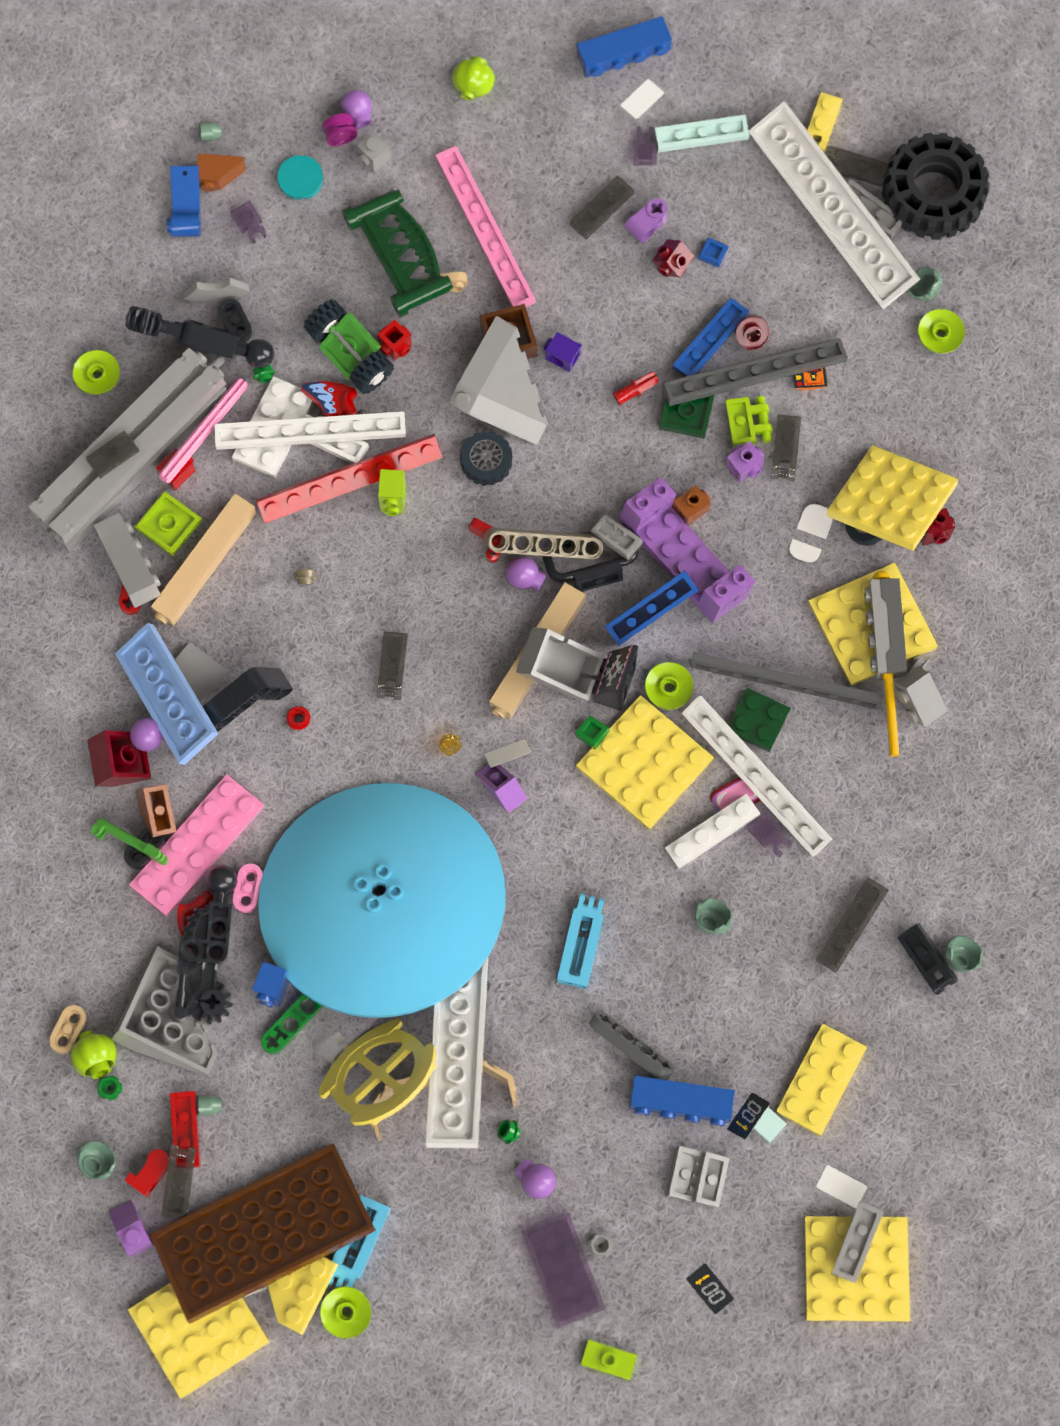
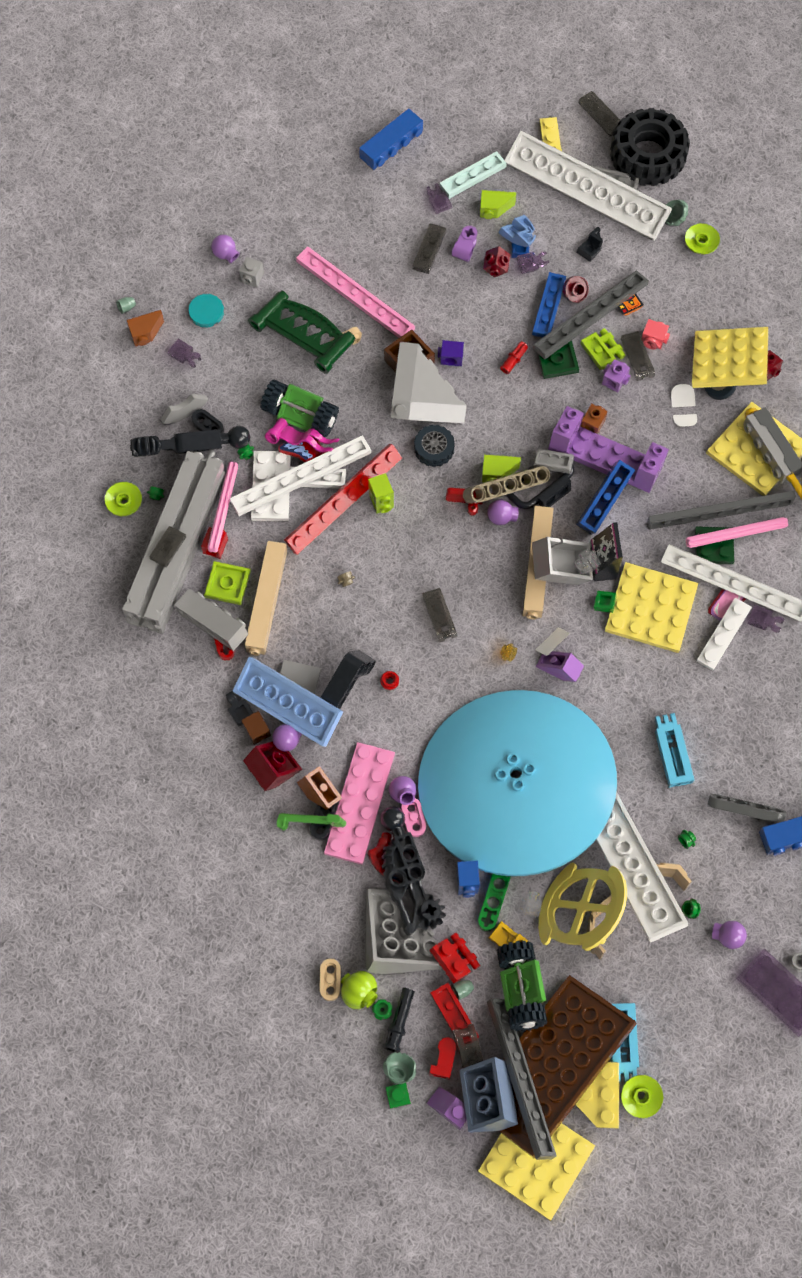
camera: 25 degrees left, 5 degrees down
blue door [167,166,201,237] -> none
magenta wheel [322,113,358,147] -> none
red brick [377,319,412,361] -> none
lime plant [452,56,495,101] -> none
white sticker [621,79,664,119] -> none
lime dish [645,662,694,710] -> none
sand green hair [694,897,733,934] -> none
clear smoke plate [824,146,888,187] -> none
none -> green plate [147,486,165,501]
none -> black plate [226,691,253,727]
none -> reddish brown panel [242,711,271,745]
none -> dark pink flag [265,418,340,452]
none -> black pin [382,988,415,1053]
none -> green plate [386,1083,411,1109]
none -> medium lavender piece [389,776,416,805]
none -> red plate [429,932,481,984]
none -> sand blue slope [460,1057,518,1133]
none -> lime slope [480,190,516,219]
none -> lime slope [482,454,521,482]
none -> dark grey tile [487,998,557,1160]
none -> yellow slope [488,921,528,947]
none -> plate [497,941,547,1031]
none -> medium blue brick [498,215,536,247]
none -> clear purple plate [516,251,549,274]
none -> clear plate [574,549,601,575]
none -> black slope [576,227,603,262]
none -> clear smoke plate [579,91,620,137]
none -> coral brick [641,319,670,350]
none -> green plate [678,830,696,849]
none -> bright pink axle [686,517,788,548]

